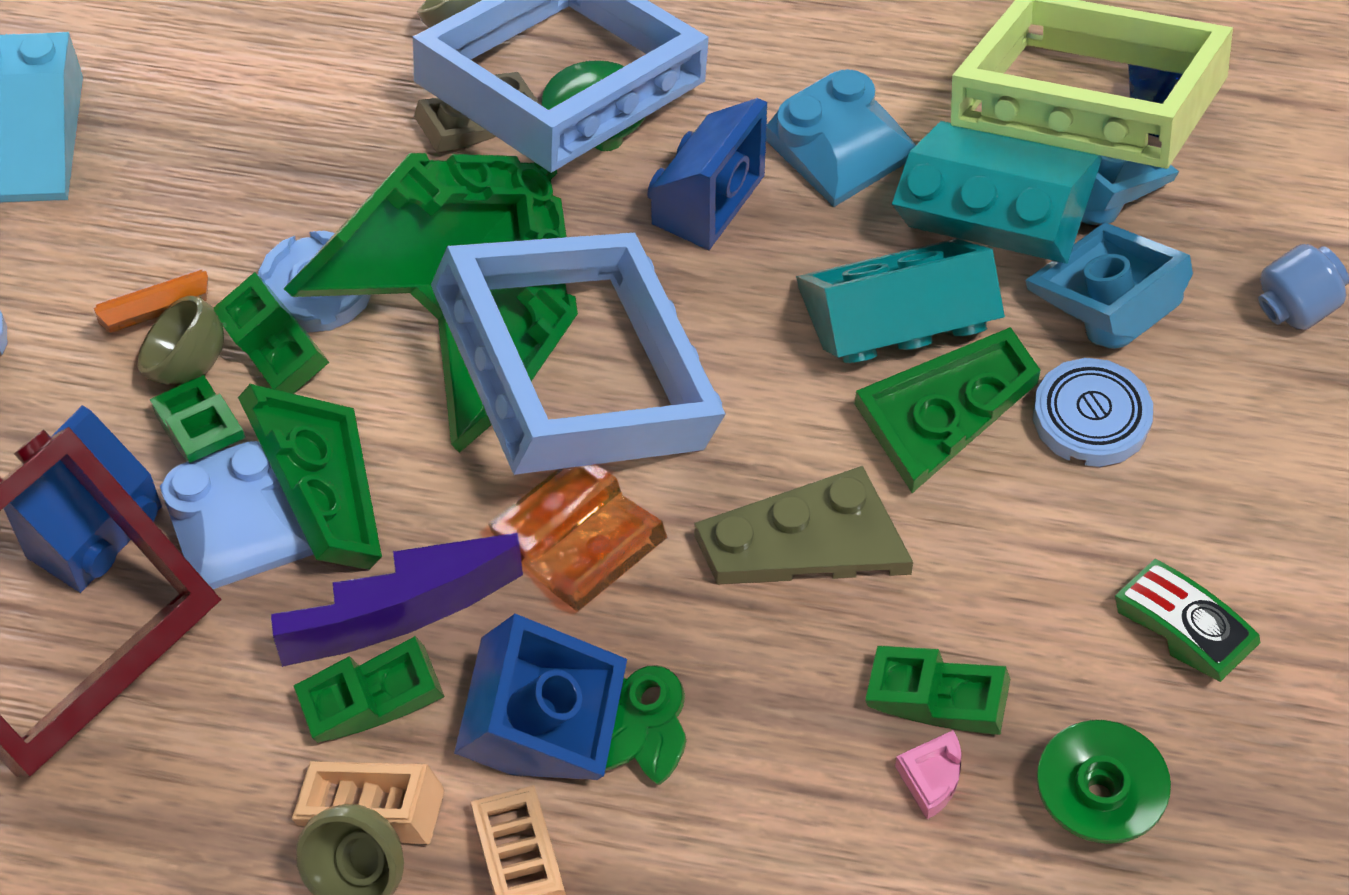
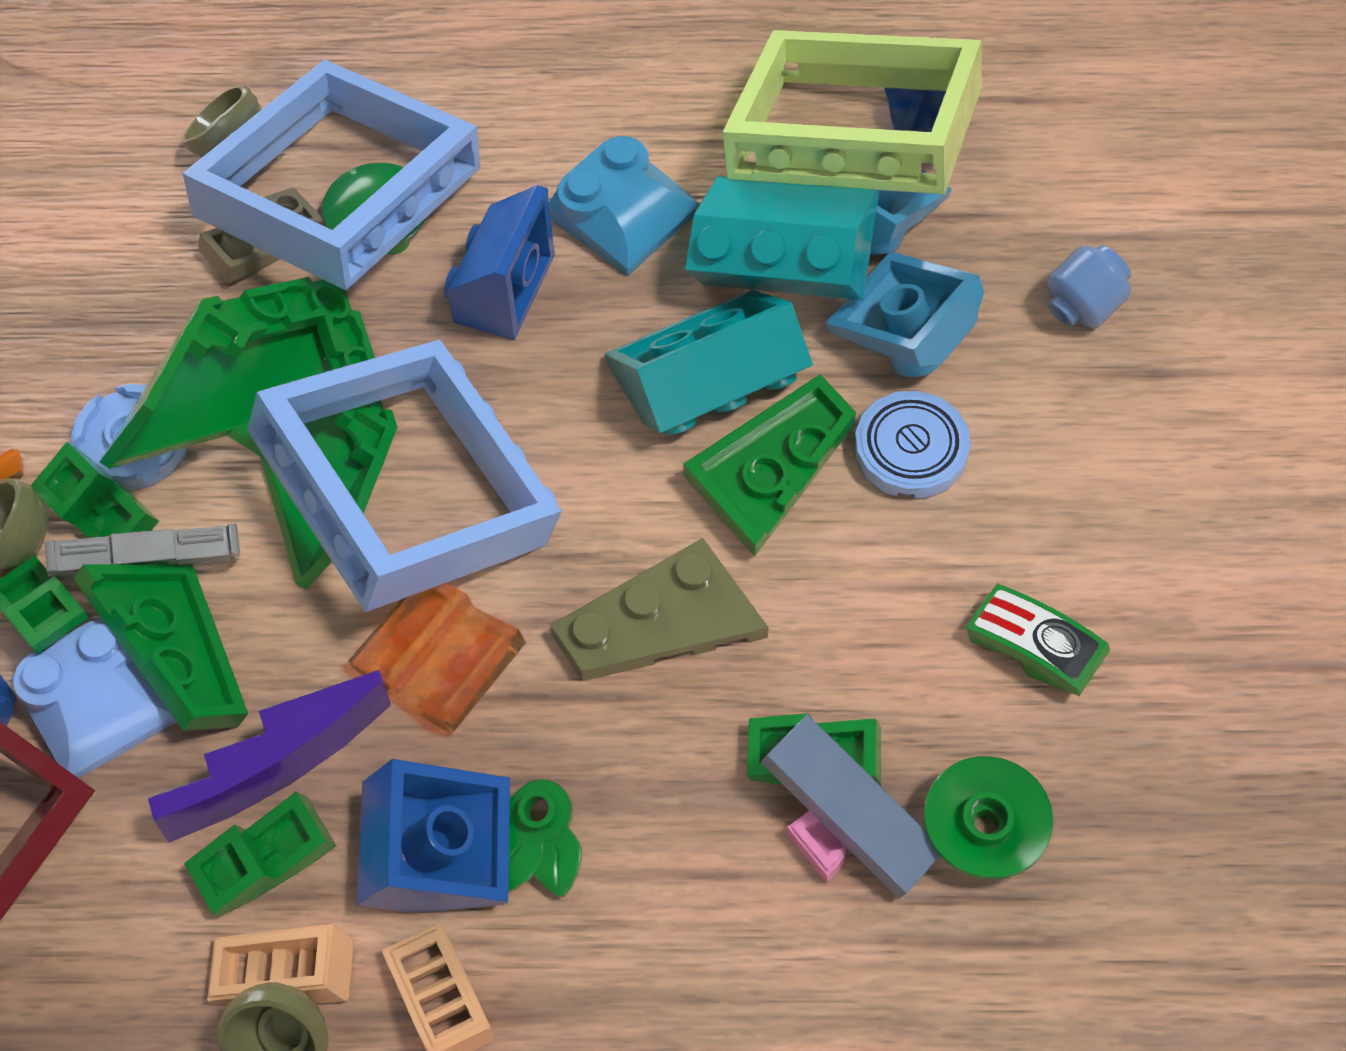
camera: 10 degrees left, 5 degrees up
none -> light grey piece [45,524,240,579]
none -> sand blue tile [761,714,940,899]

